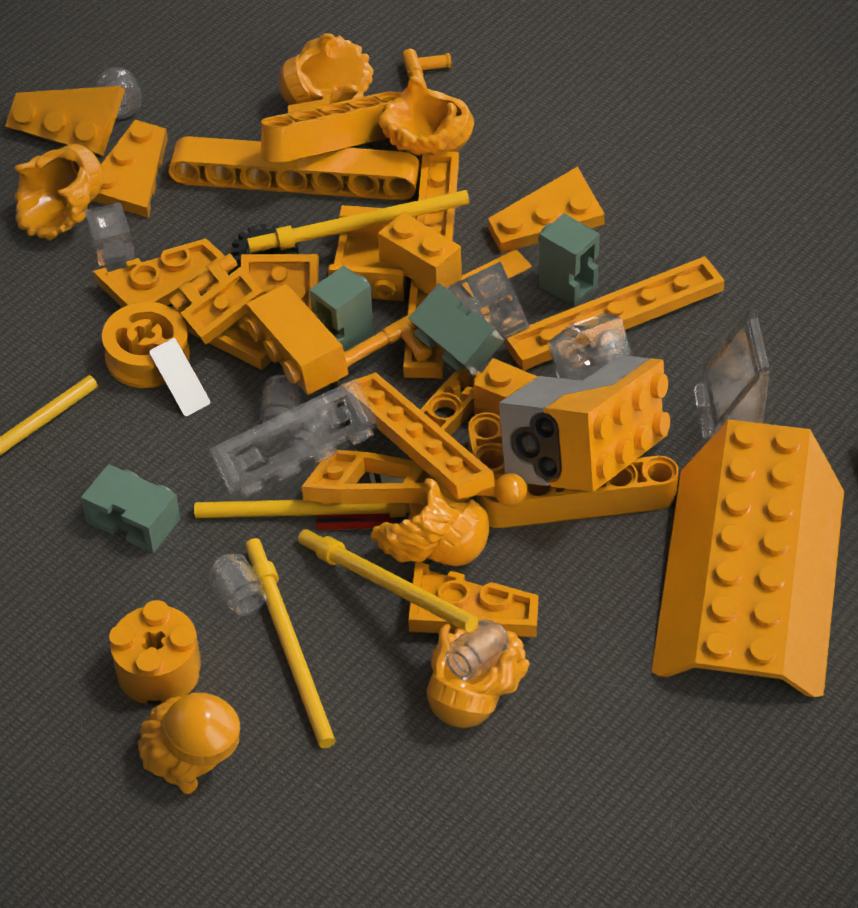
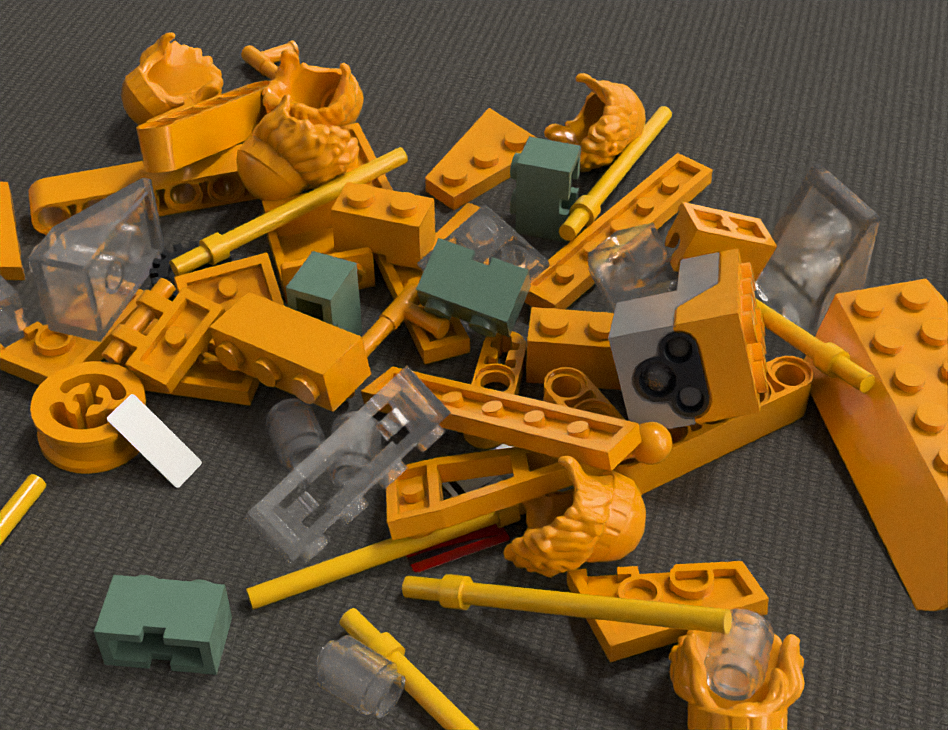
camera: 25 degrees left, 5 degrees down
none -> clear slope [28,178,165,342]
none -> light orange hair [236,94,359,201]
none -> light orange hair [544,73,646,172]
none -> yellow bar [559,106,672,241]
none -> light orange hinge [665,202,777,282]
none -> yellow bar [670,253,875,393]

